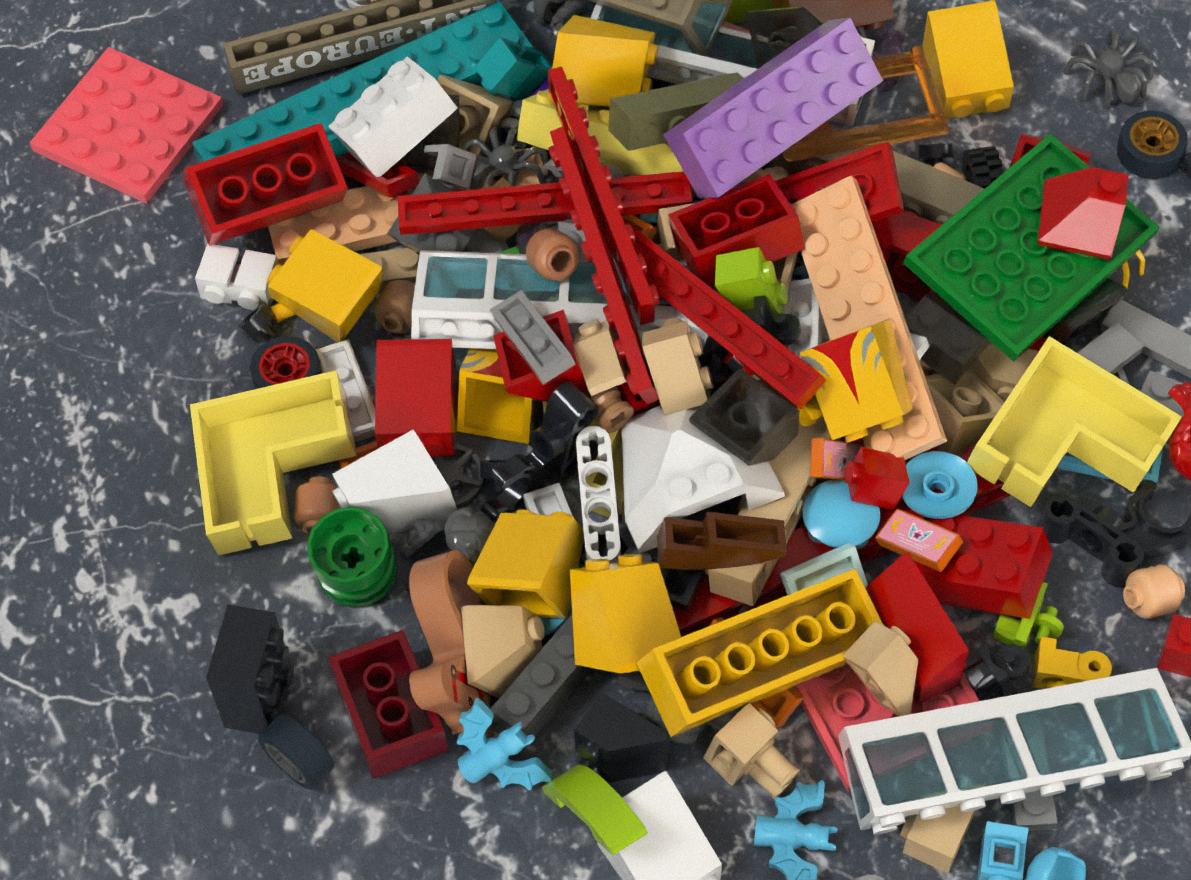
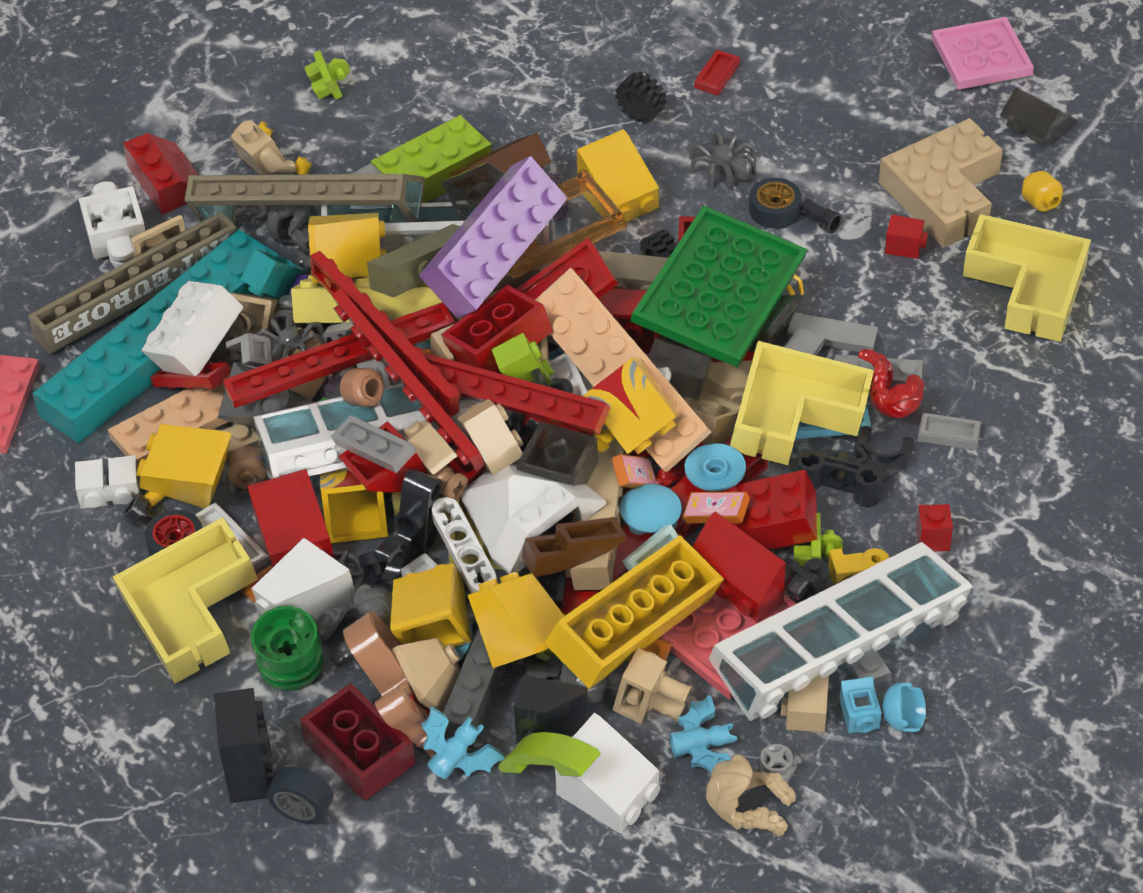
camera: 20 degrees left, 10 degrees down
red brick [183,123,348,246] -> none
nougat head [293,477,341,535] -> none
tan slope [843,621,918,716] -> none
red brick [844,447,910,510] -> none
black tile [918,143,954,167] -> none
red slope [1037,167,1128,260] -> none
light nougat head [1123,564,1185,619] -> none

